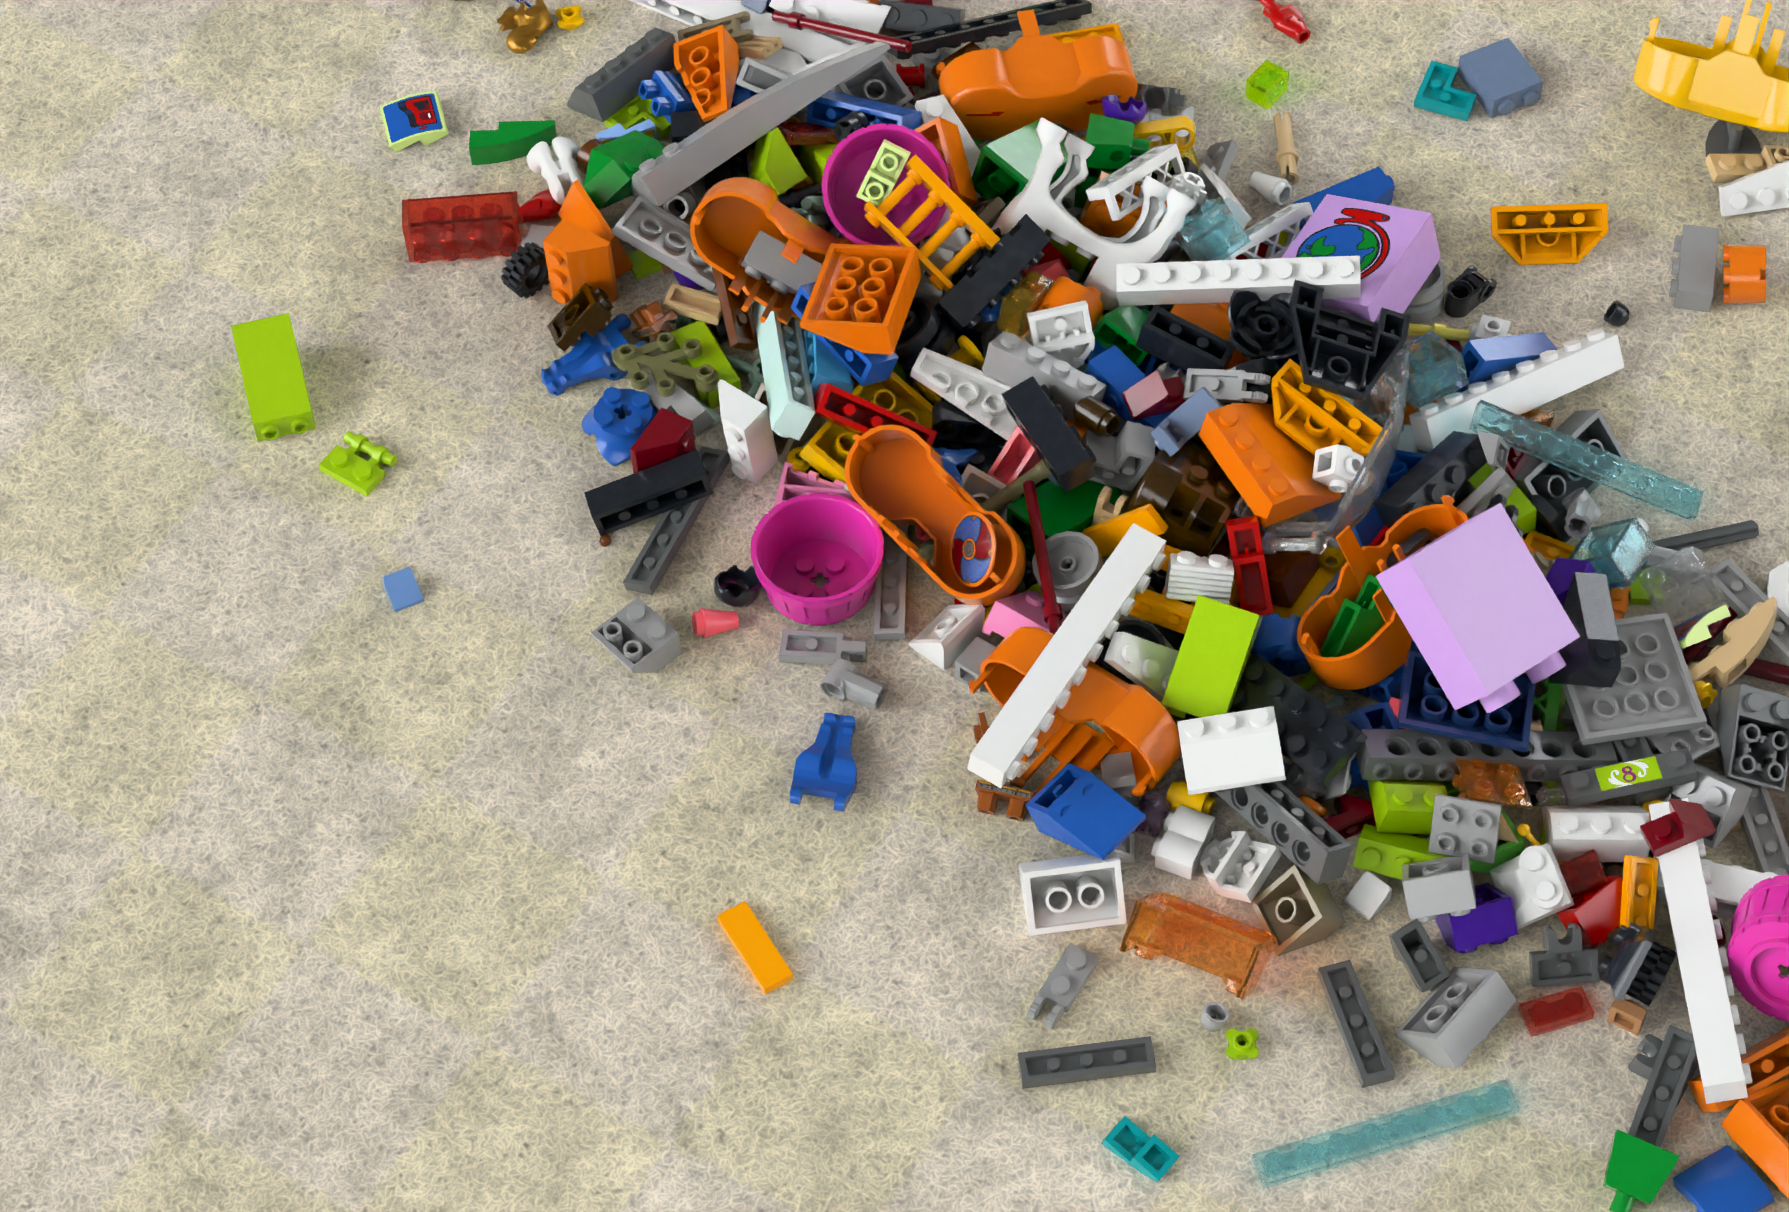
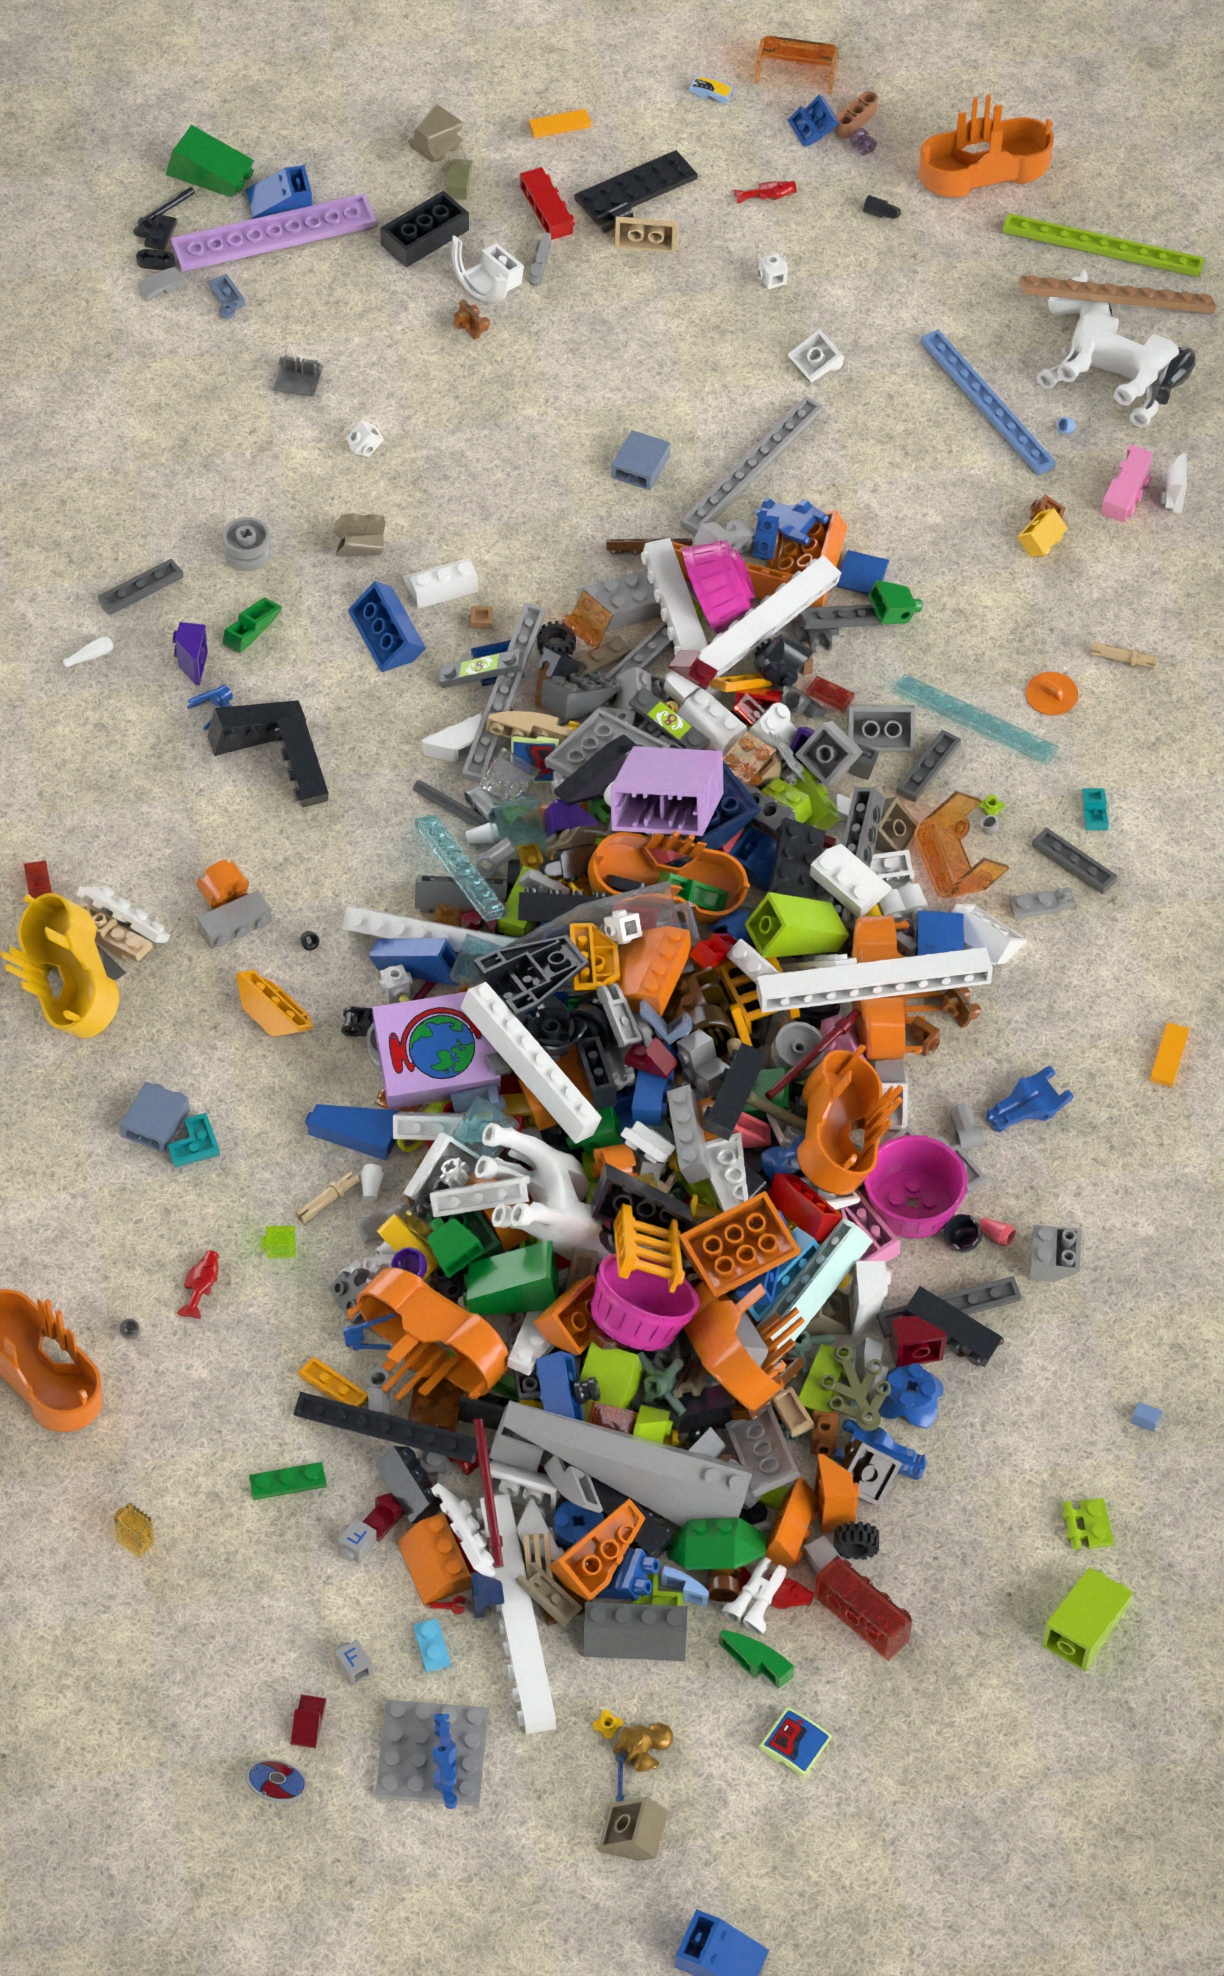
camera: 135 degrees left, 0 degrees up
yellowish green slope [856,139,911,207] -> none
shield [950,512,996,587] -> none
dark brown brick [1073,396,1120,437] -> none
light grey slope [1477,431,1510,471] -> none

